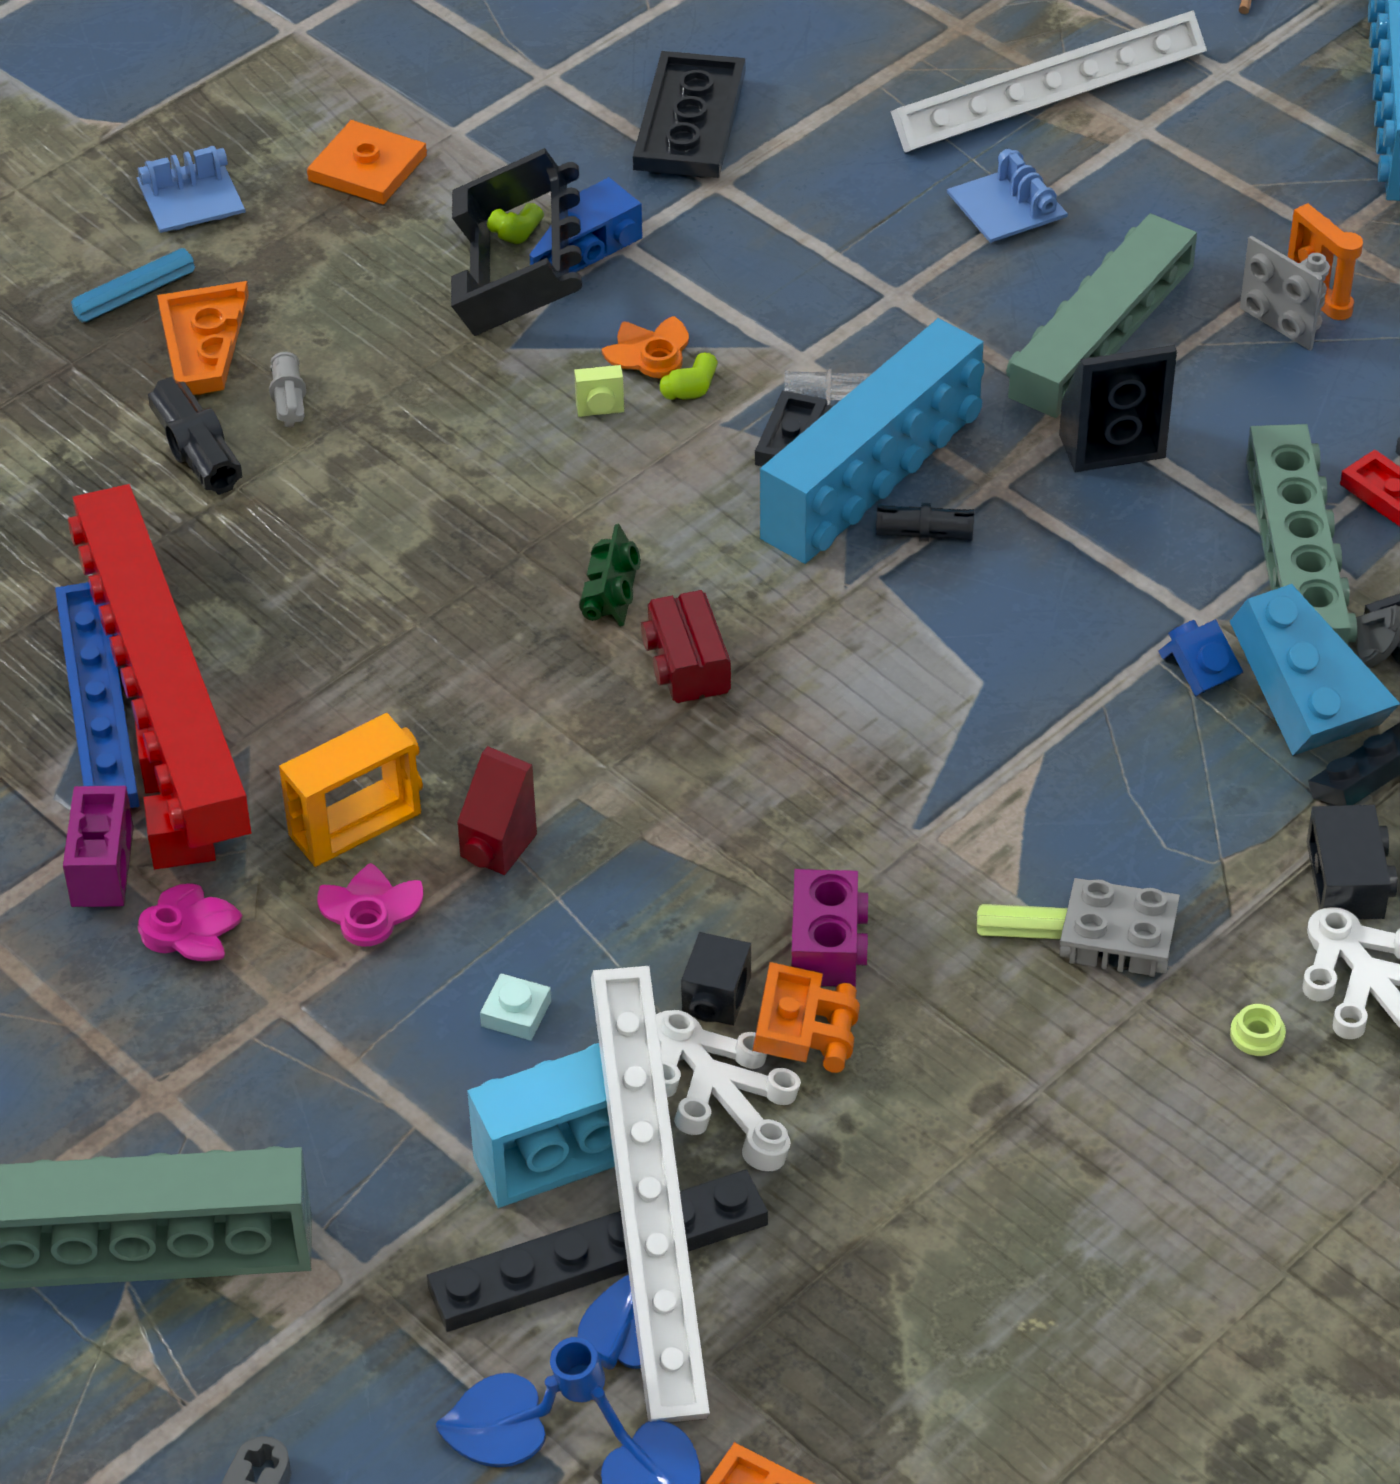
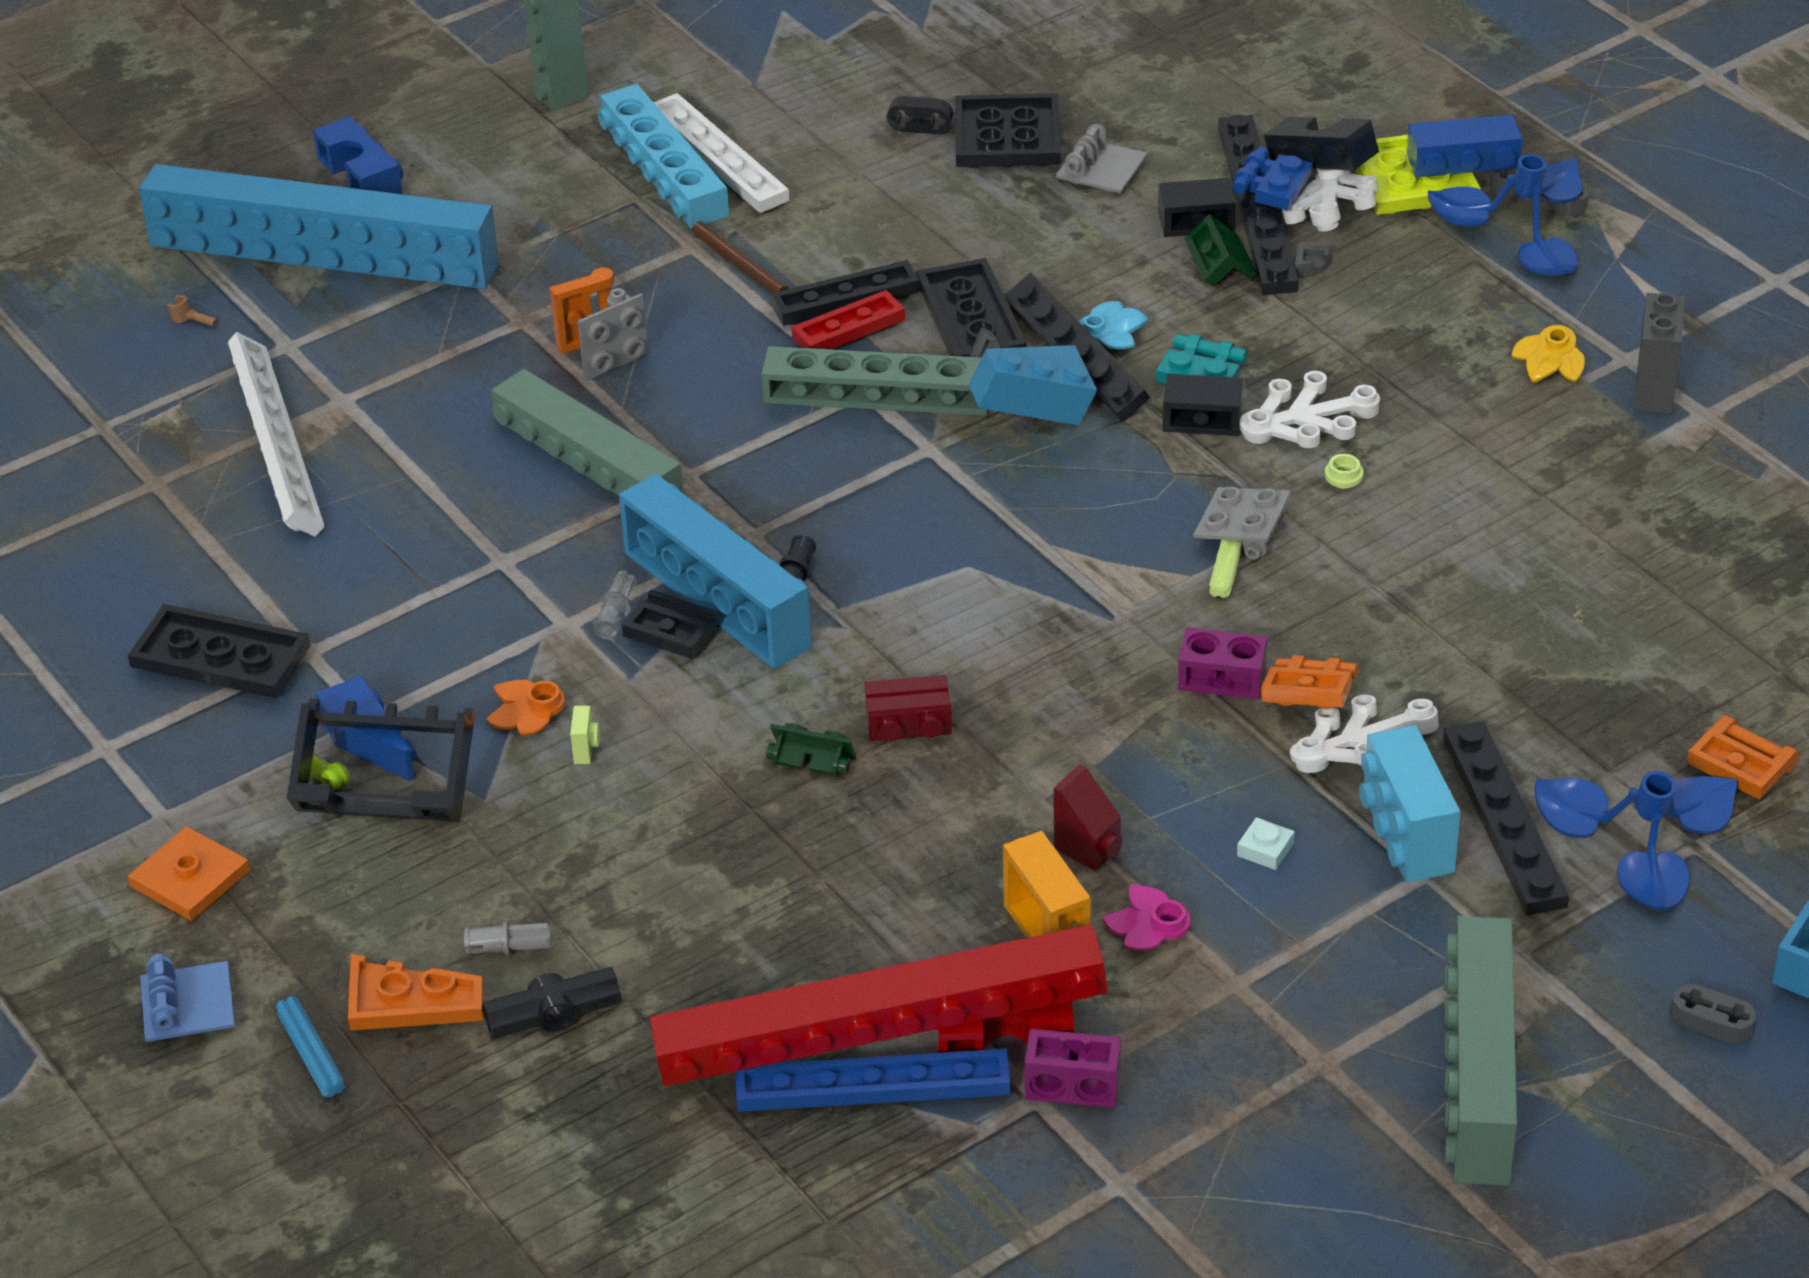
camera: 80 degrees left, 5 degrees down
dark pink plate [138,883,242,961] -> none
white plate [591,966,710,1422] -> none
lime arm [659,352,718,400] -> none
black brick [681,932,751,1026] -> none
medium blue hinge [947,149,1068,243] -> none
black slope [1059,345,1177,472] -> none
blue bracket [1158,619,1243,696] -> none

